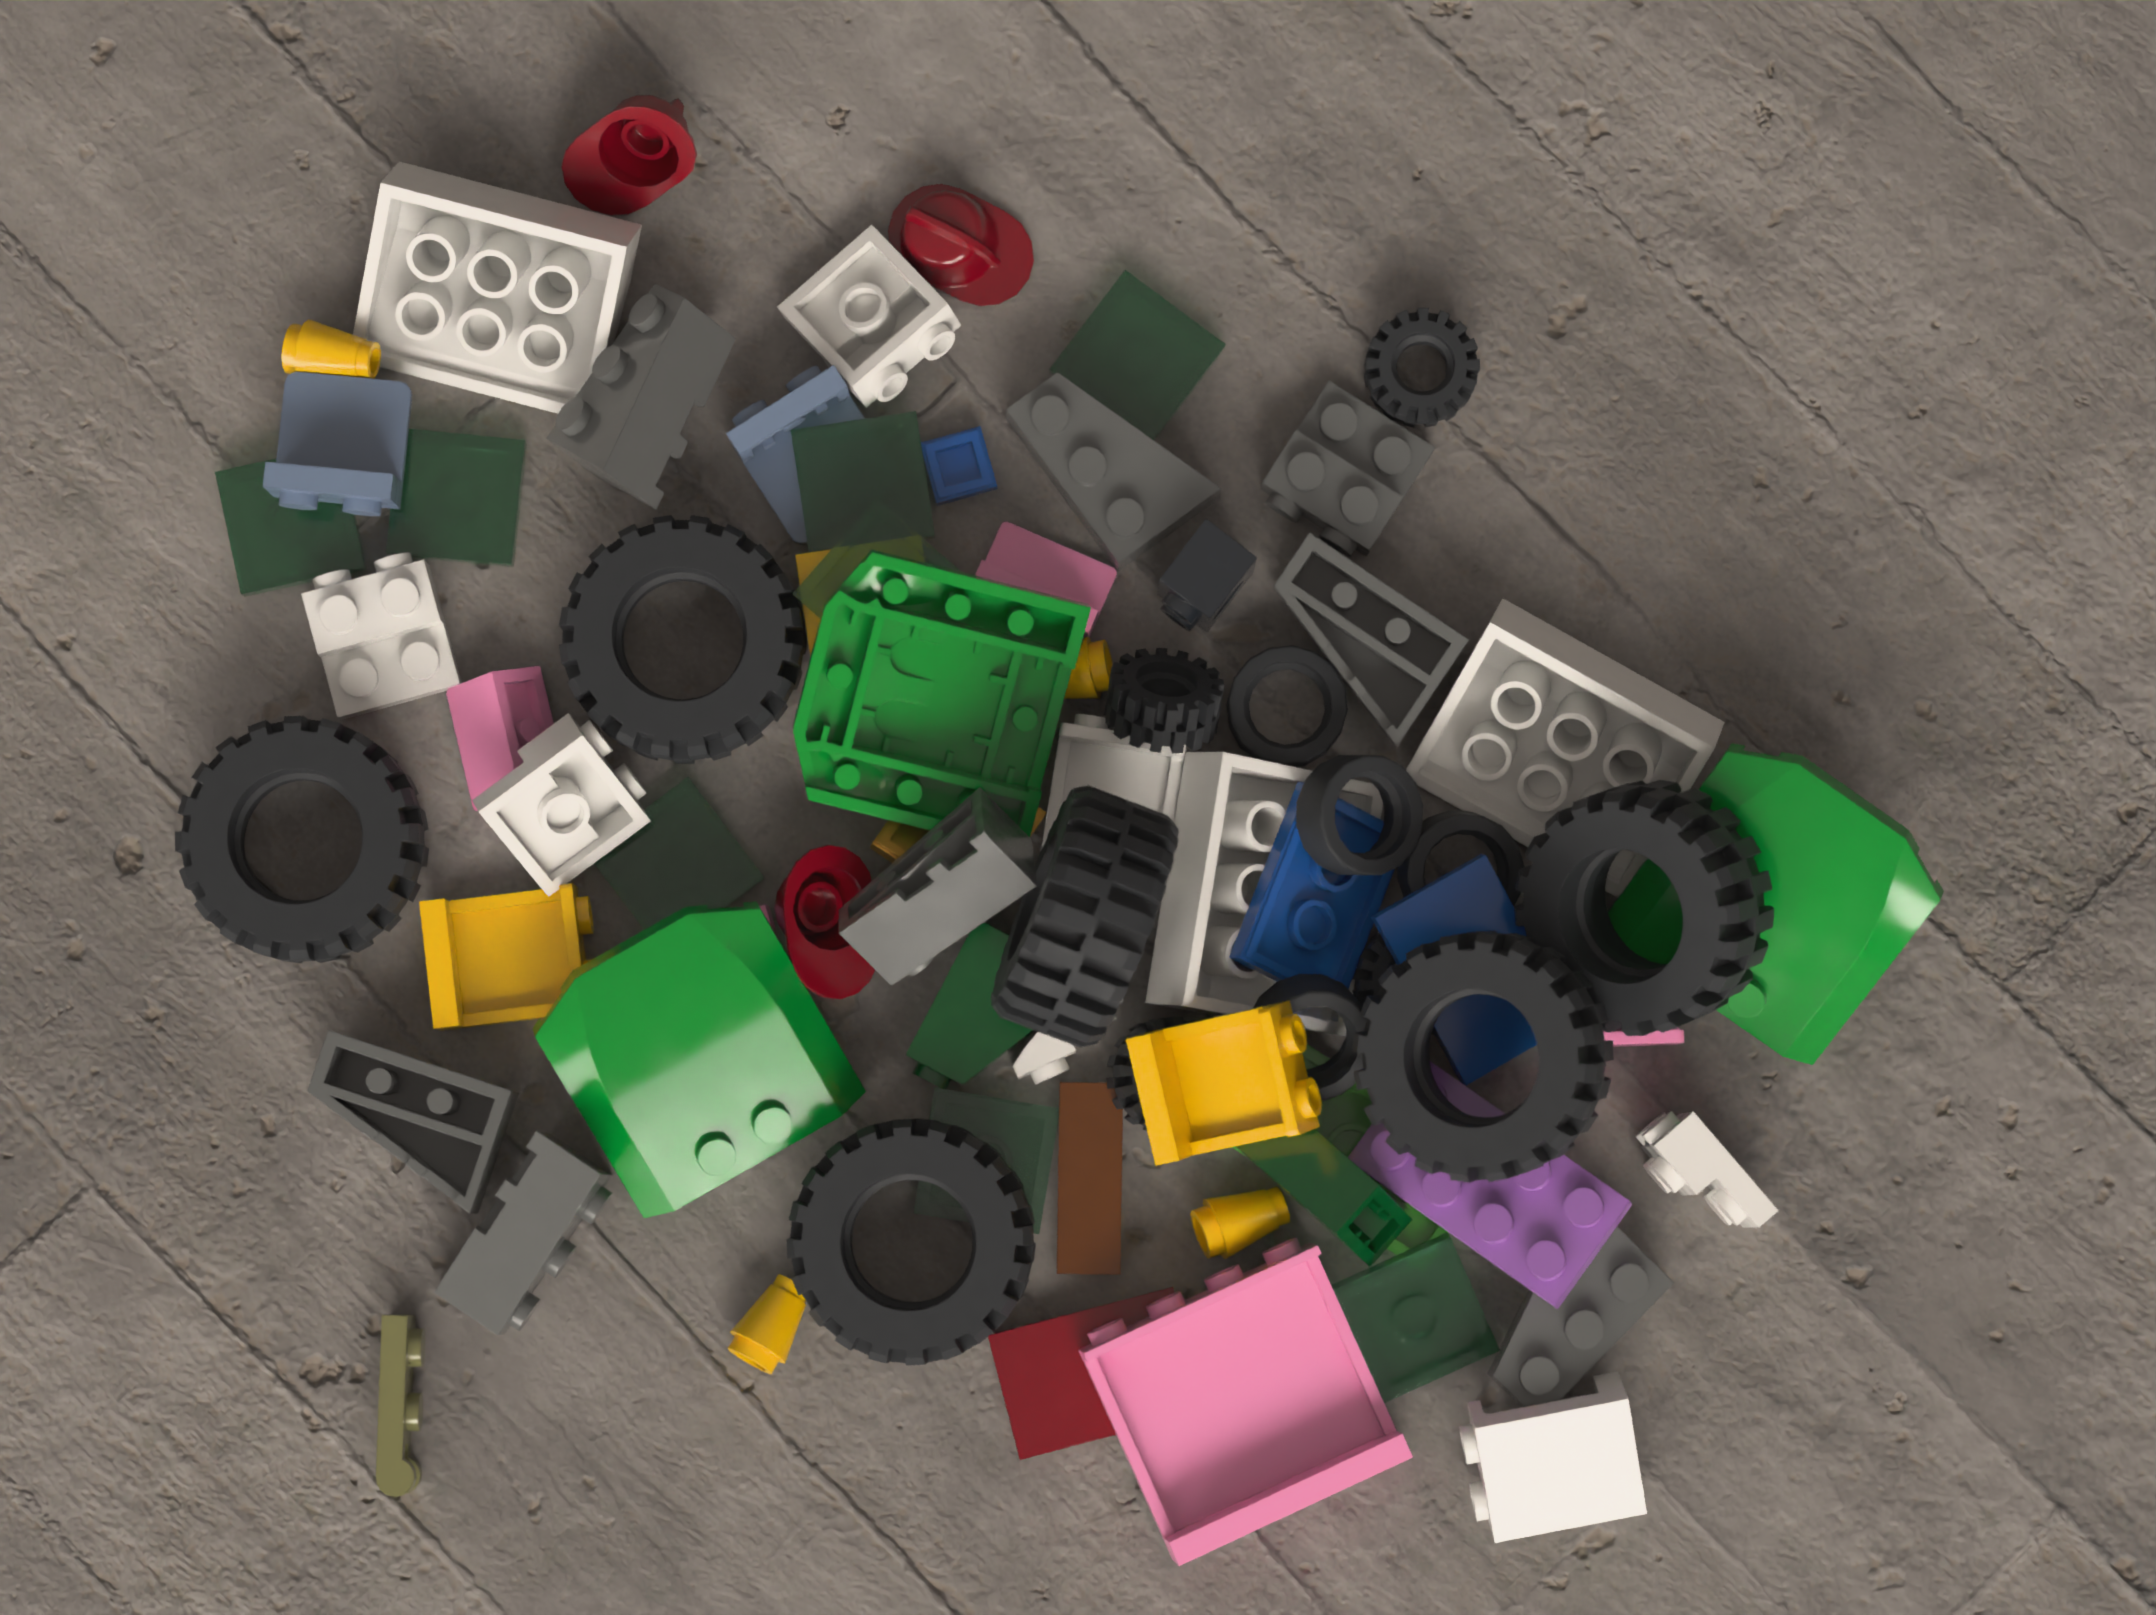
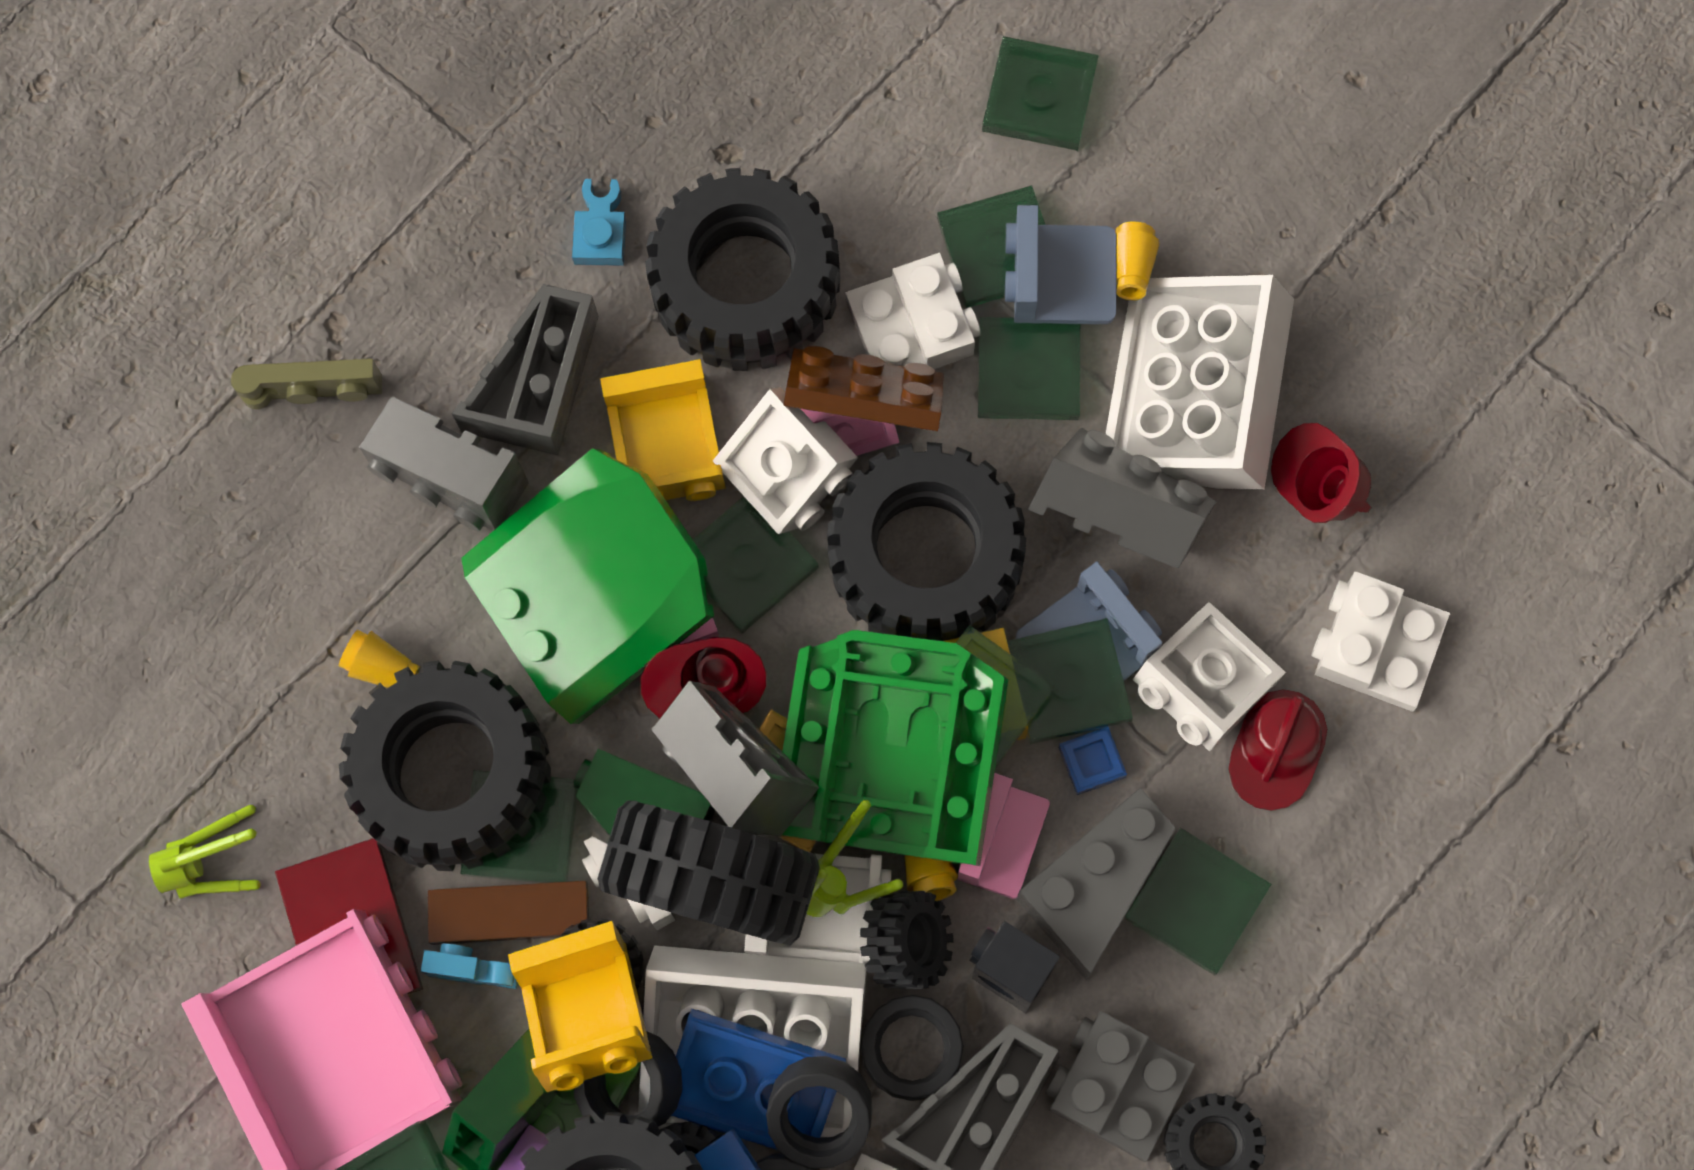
camera: 90 degrees right, 10 degrees down
yellow cone [1190,1187,1290,1259] -> none
none -> lime plant [149,805,261,899]
none -> dark azure plate [421,943,518,989]
none -> dark azure plate [572,179,626,266]
none -> reddish brown plate [783,346,944,431]
none -> lime plant [807,800,903,917]
none -> clear green tile [982,36,1099,151]
none -> white plate [1311,571,1450,712]

